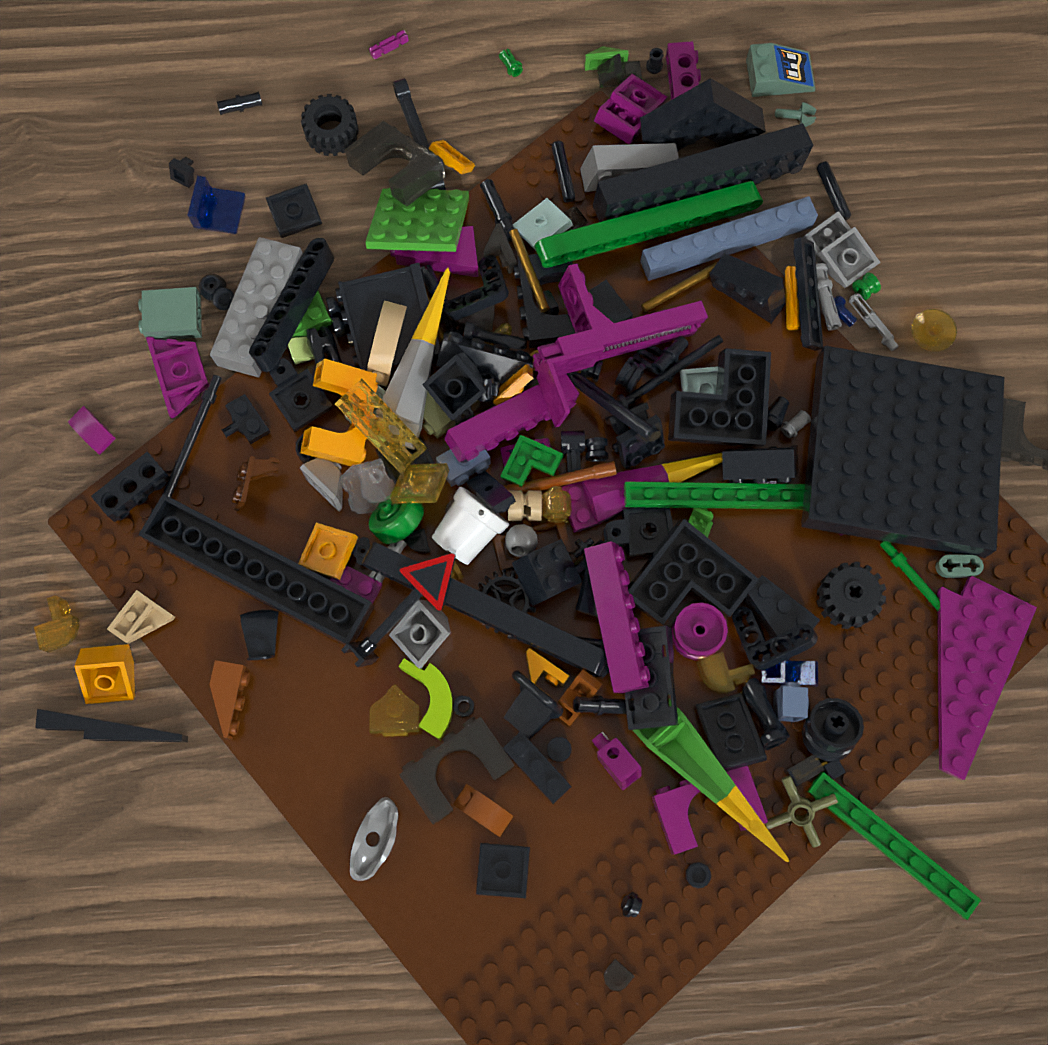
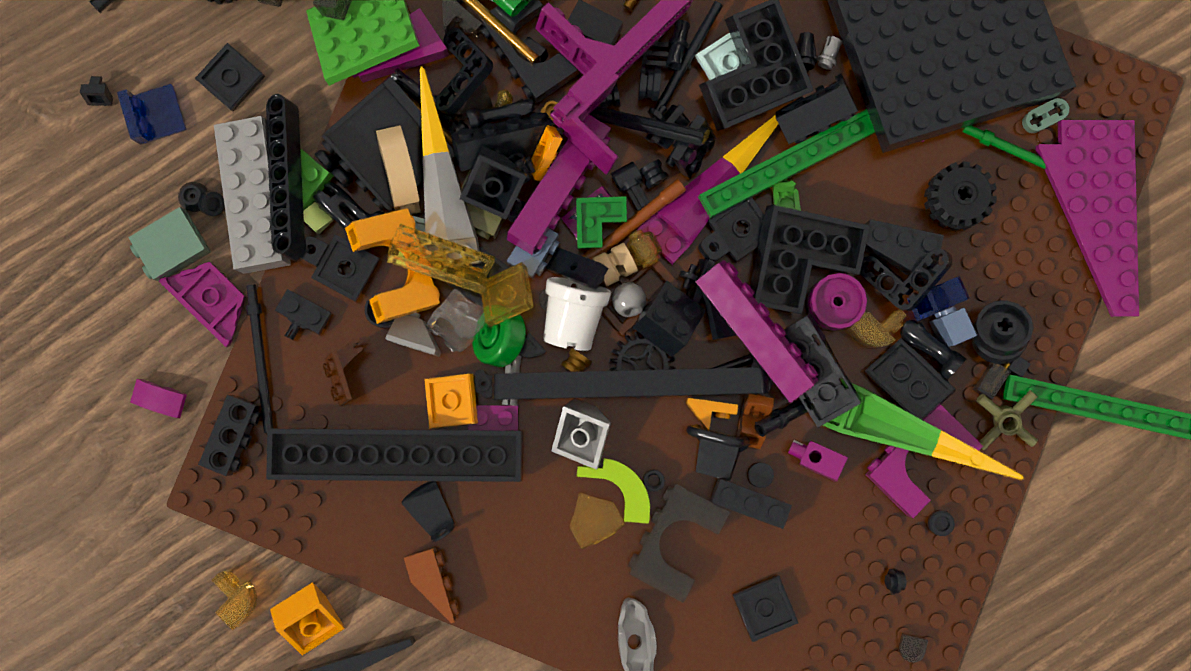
camera: 25 degrees left, 10 degrees up
tan wing [107,590,175,644] -> none
black piece [341,553,456,667] -> none
dark orange brick [453,784,513,837] -> none

